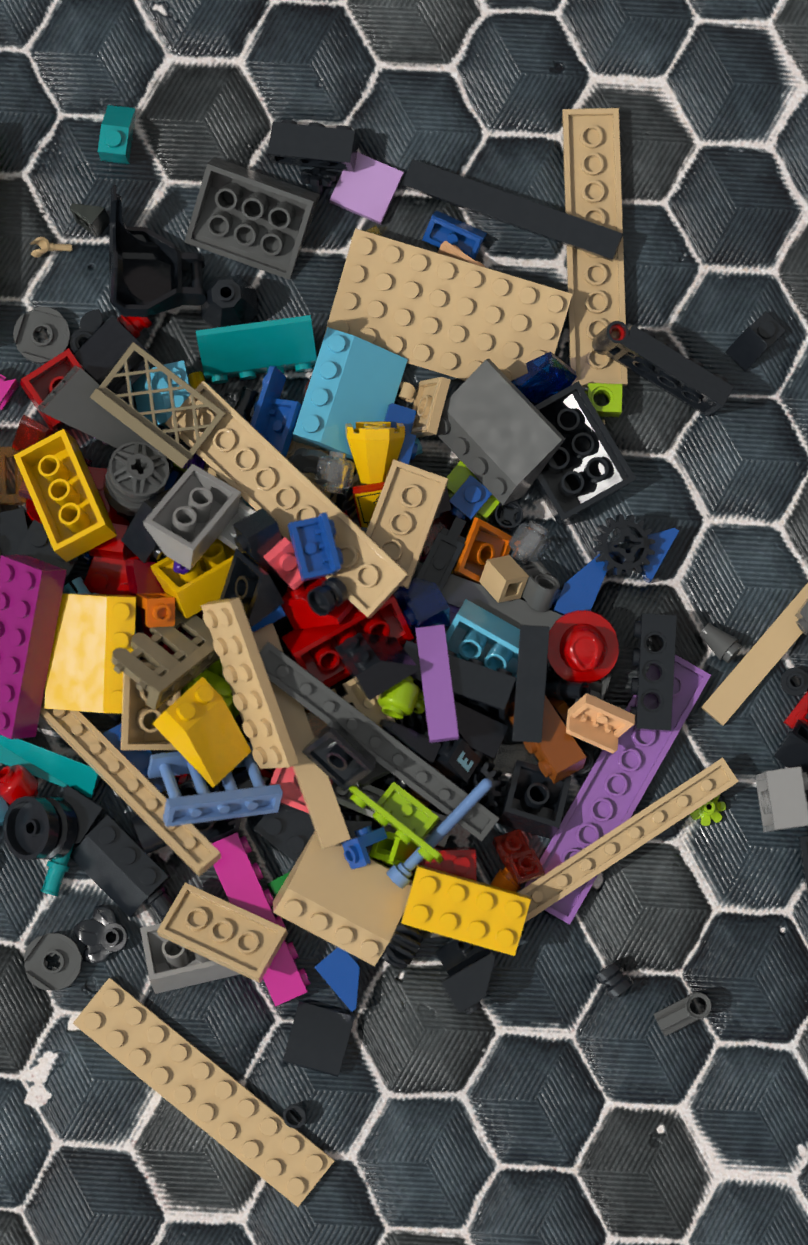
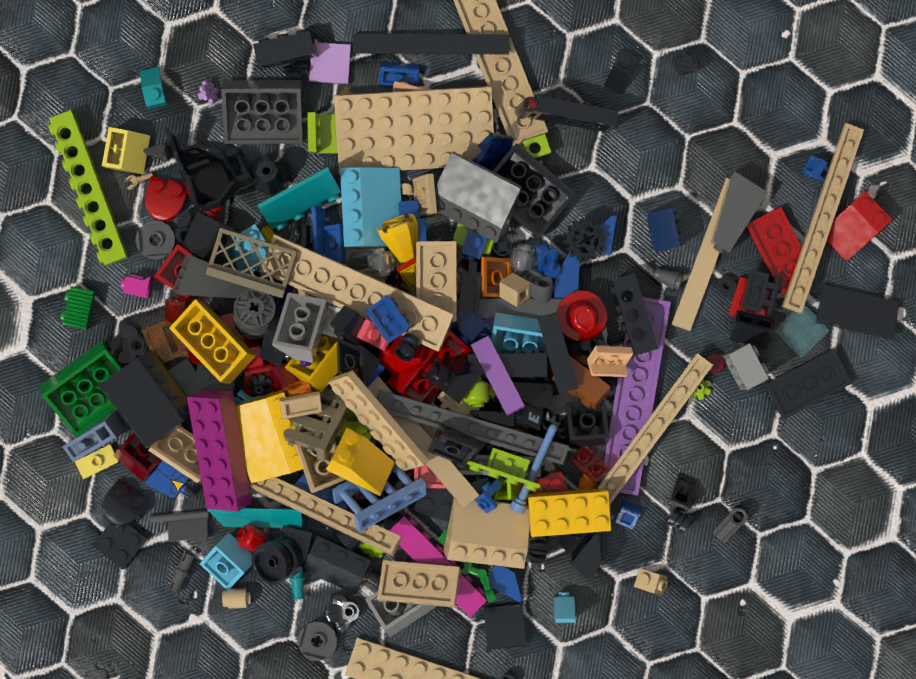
camera: 20 degrees left, 5 degrees up
none -> light yellow slope [102,127,151,175]
none -> red slope [145,176,188,222]
none -> lavender plant [198,80,219,105]
none -> black plant [247,373,273,397]
none -> tan tile [280,391,322,419]
none -> lime bracket [307,112,338,154]
none -> lime plant [359,543,383,558]
none -> green piece [458,561,496,603]
none -> blue hips [536,243,561,278]
none -> medium azure slope [554,592,576,623]
none -> blue slope [615,500,642,530]
none -> tan bracket [634,568,668,595]
none -> dark blue slope [646,208,683,253]
none -> black slope [667,473,697,510]
none -> dark red tile [705,354,724,373]

